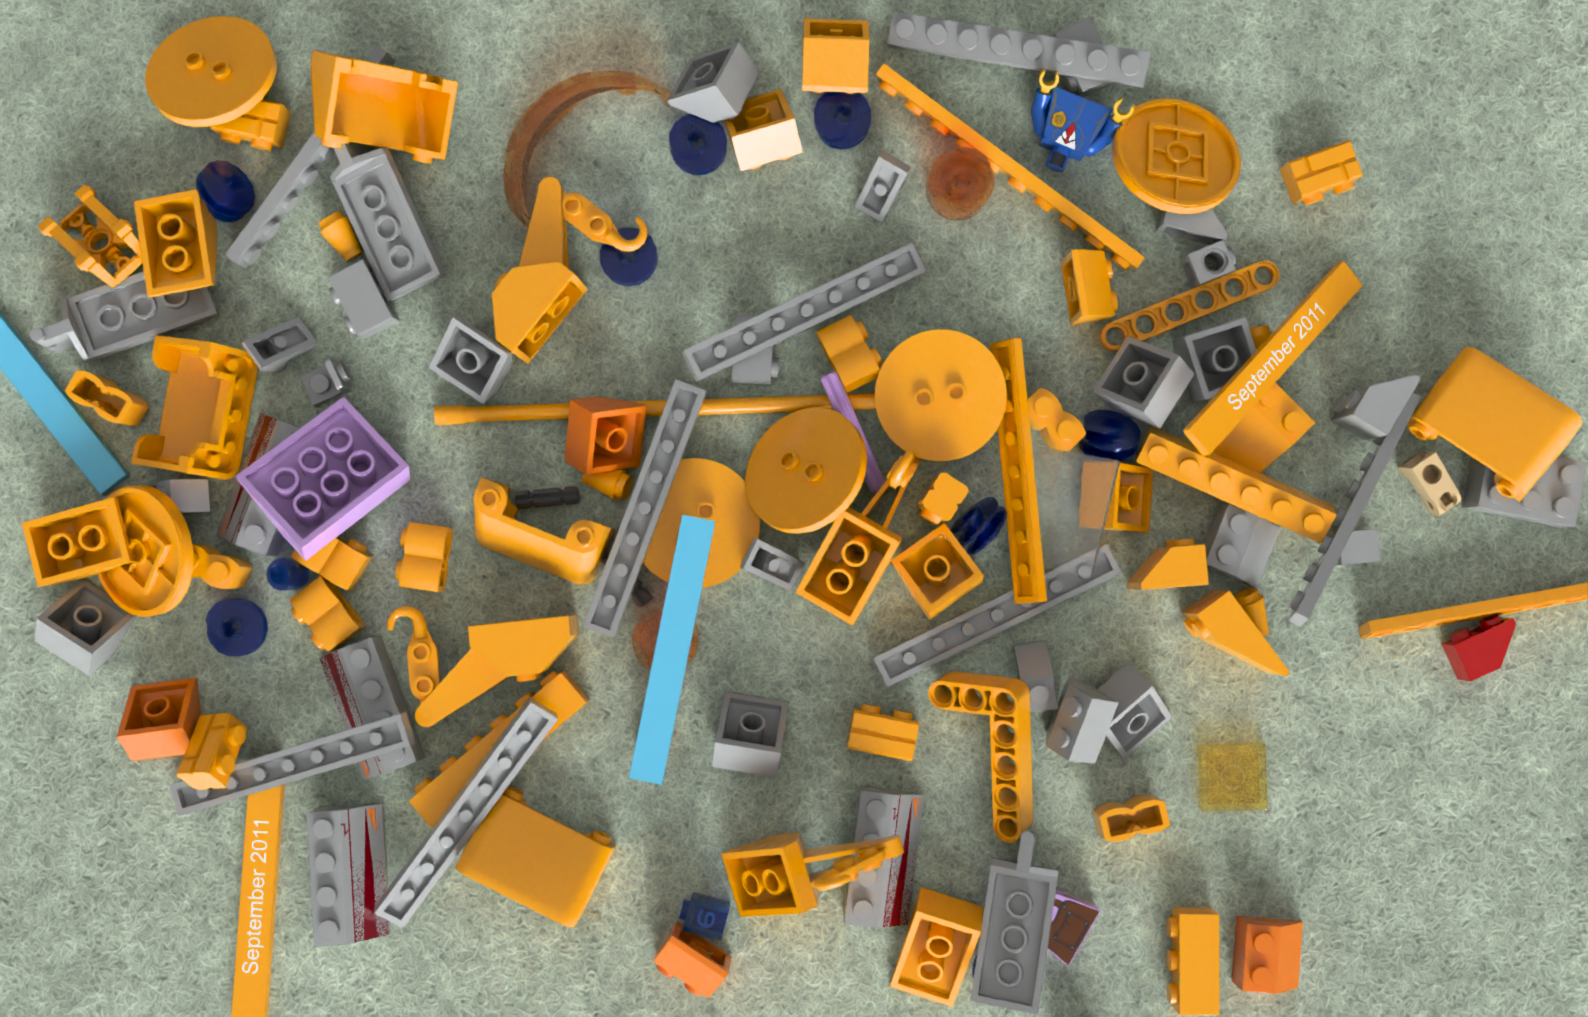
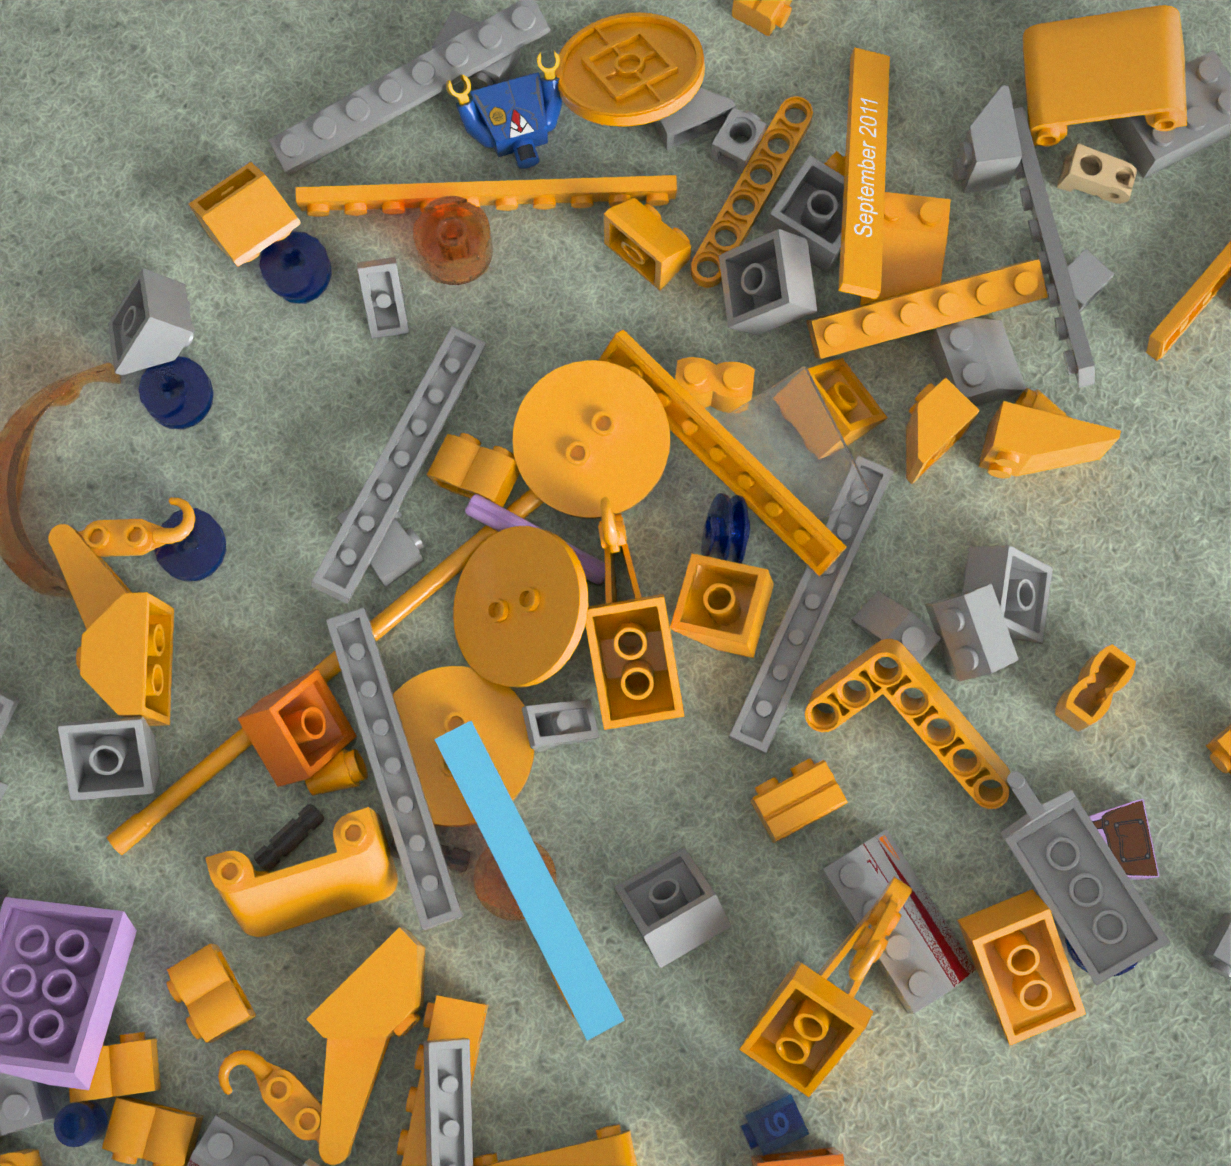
camera: 40 degrees left, 10 degrees down
slope [724,89,802,171] -> none
light orange brick [917,473,969,526] -> none
clear blue piece [1079,410,1141,462] -> none
clear yellow tile [1197,743,1268,811] -> none

